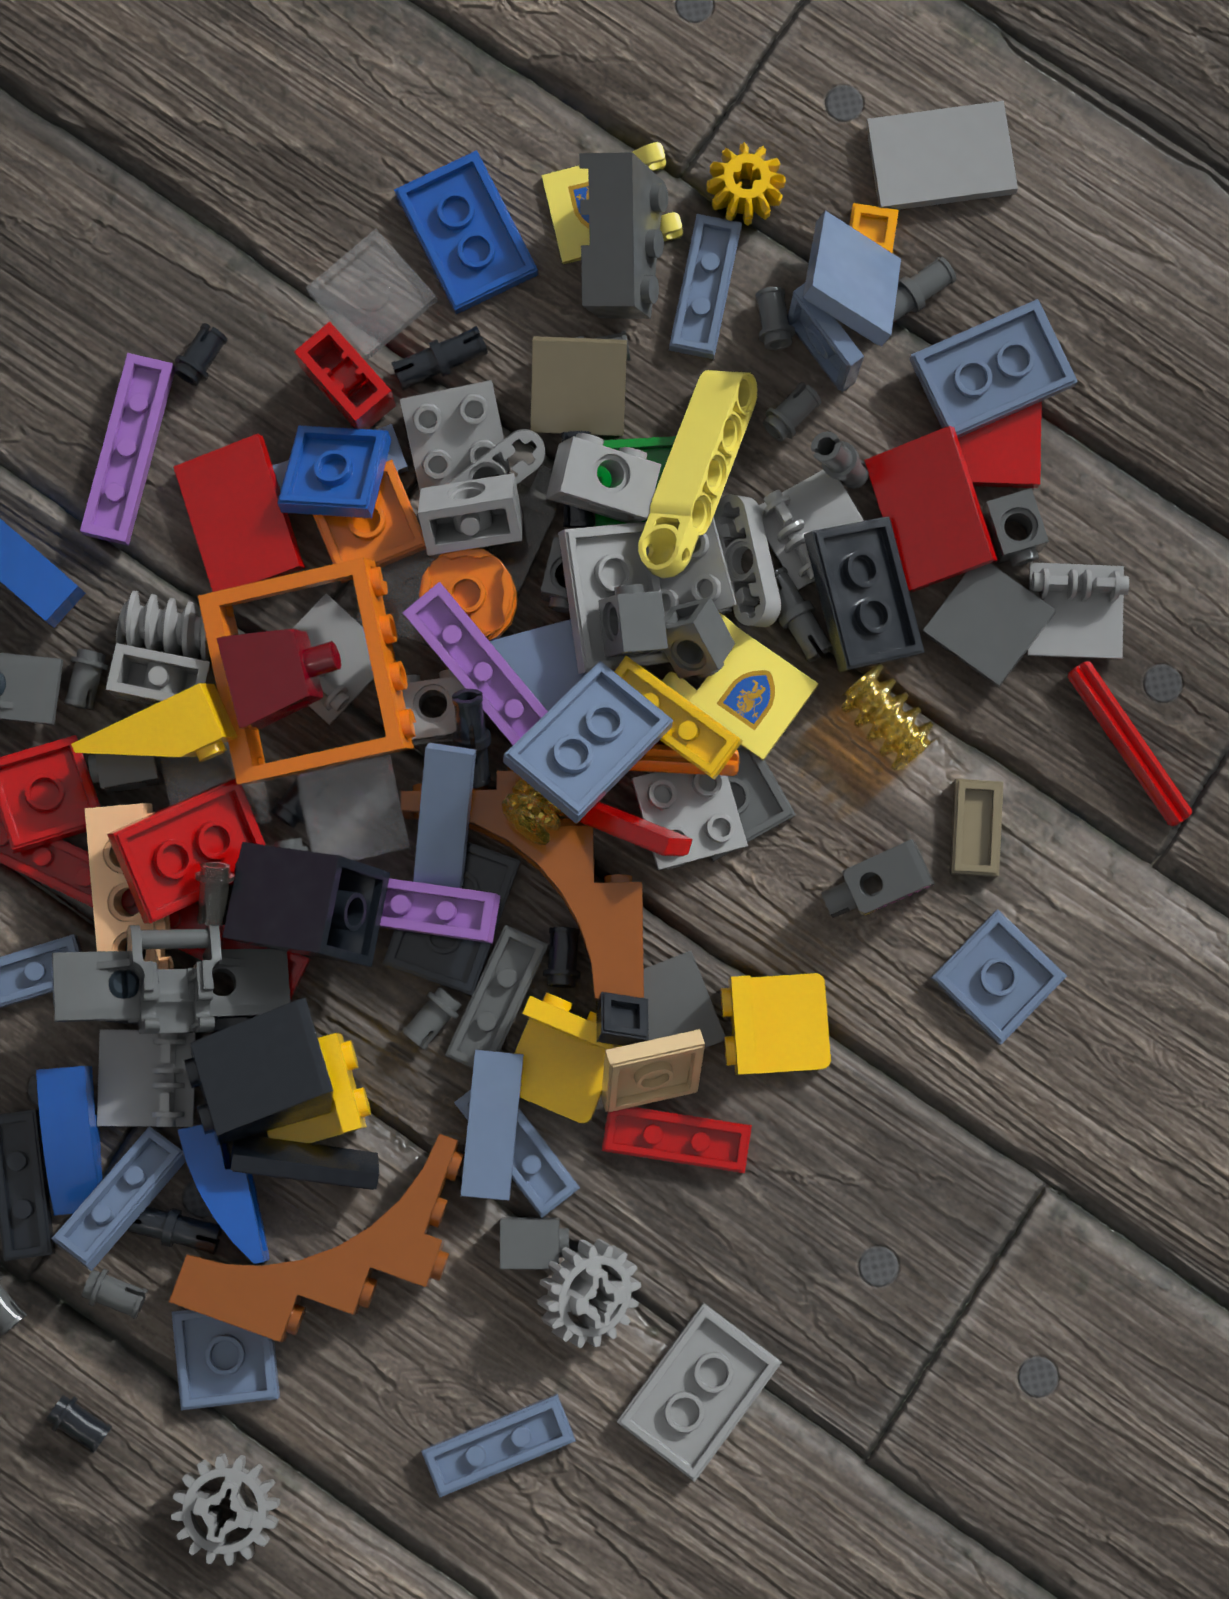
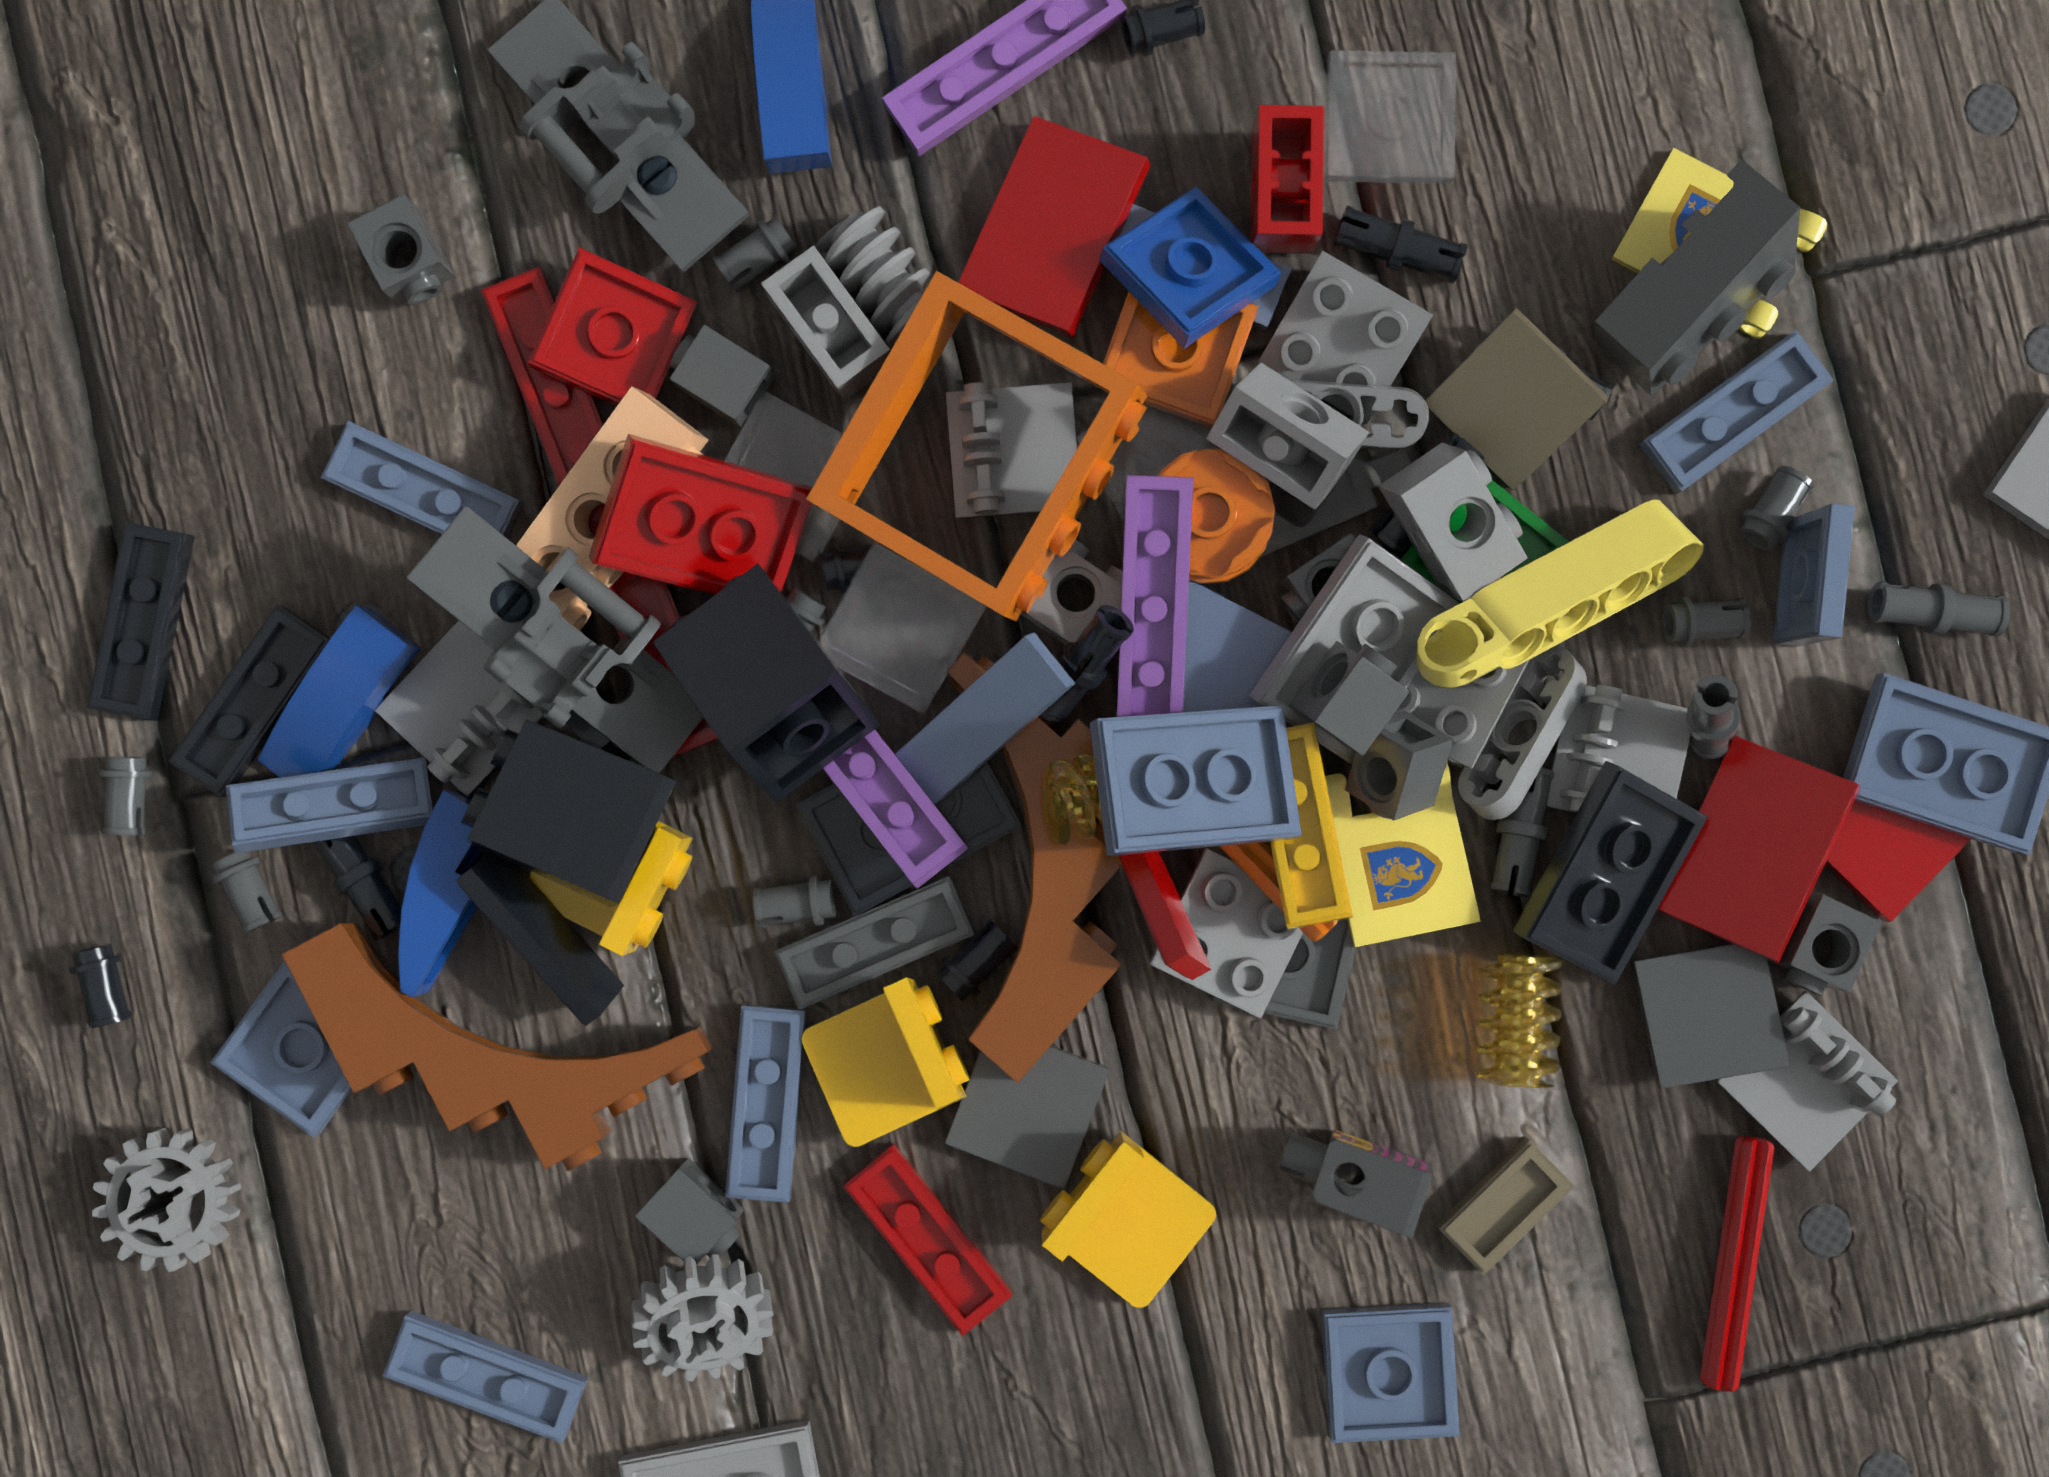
camera: 45 degrees right, 5 degrees up
yellow slope [71,683,238,762] -> none
clear smoke pin [195,862,234,926] -> none
dark red torso [216,629,341,730] -> none
blue tile [394,150,539,315] -> none
sand blue tile [461,1050,524,1201] -> none
black tile [596,992,649,1046] -> none
tan tile [601,1029,705,1112] -> none
yellow gear [706,142,786,226] -> none
sand blue tile [803,210,901,347] -> none
light orange tile [849,203,899,253] -> none

